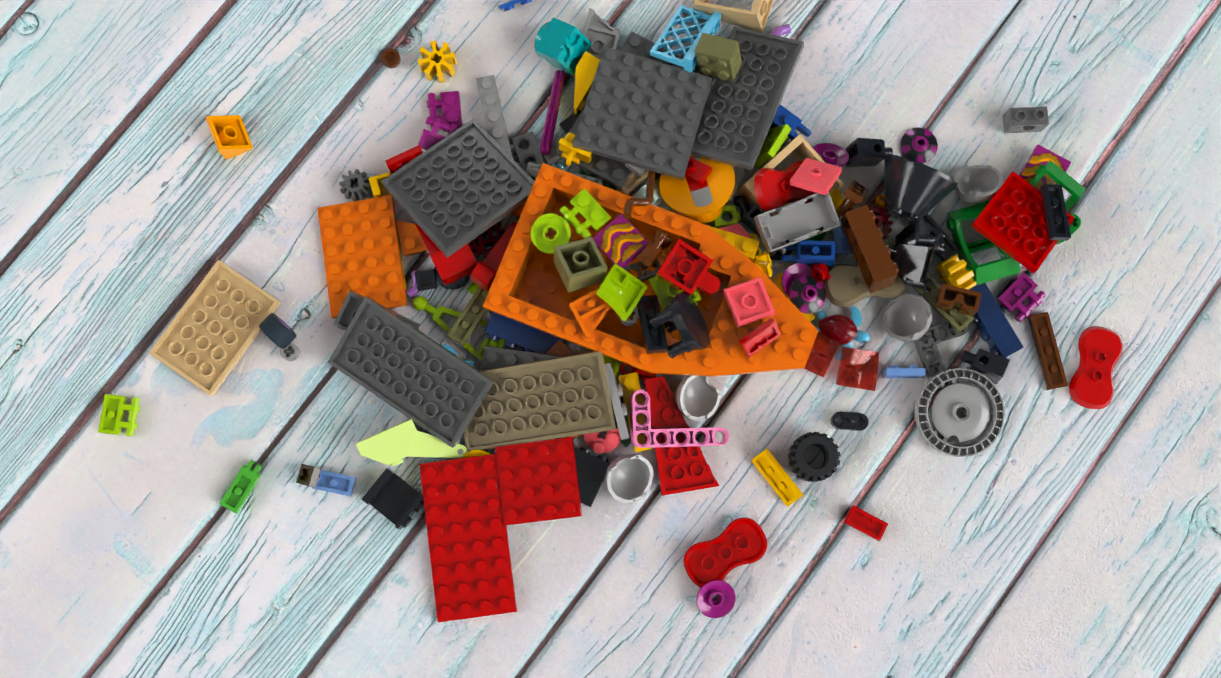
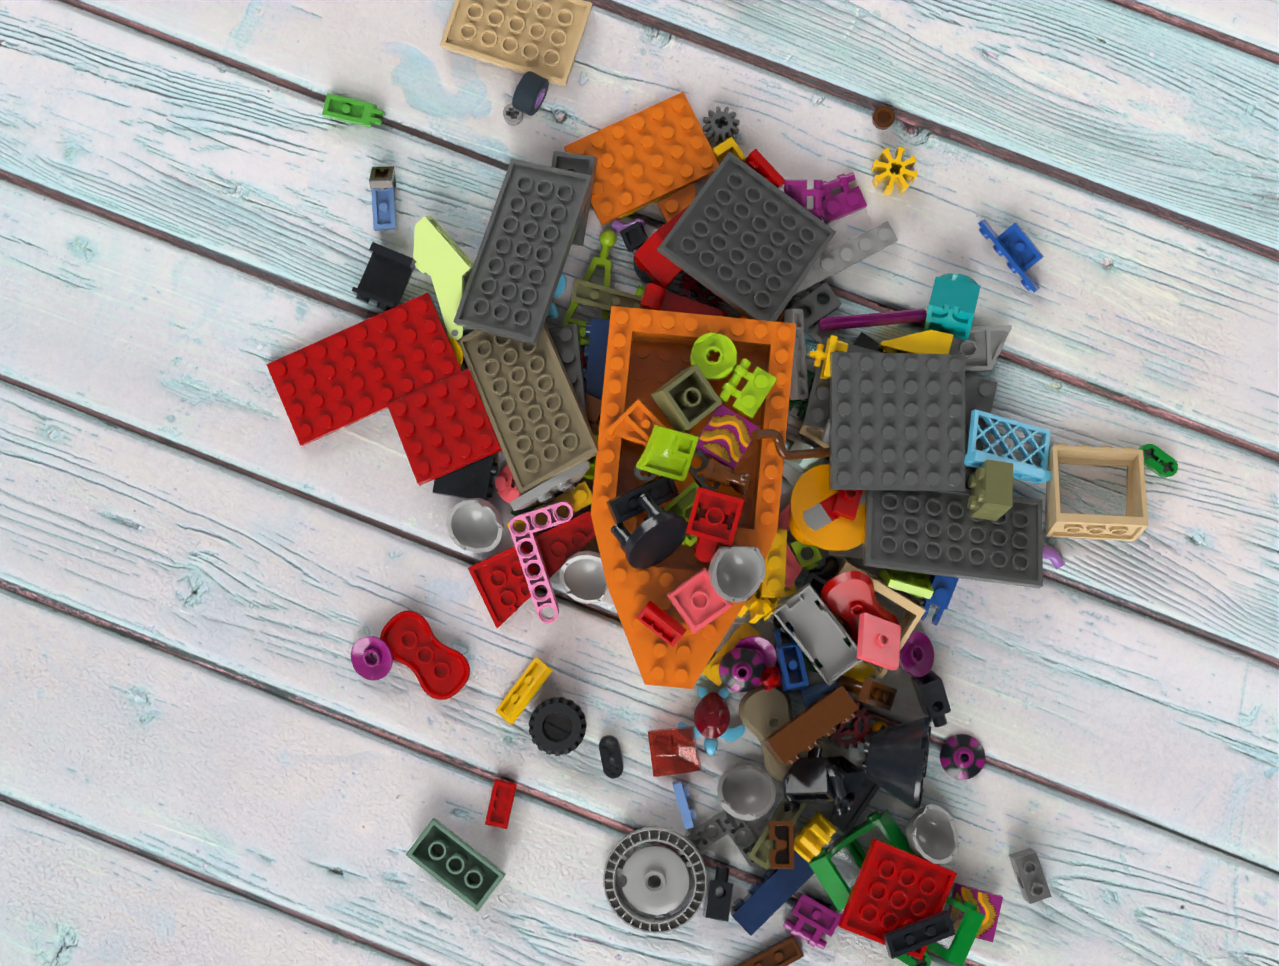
camera: 80 degrees right, 5 degrees up
clear red plate [804,331,840,377] -> none
none -> sand green brick [406,818,506,911]
none -> light grey cylinder [708,545,766,603]

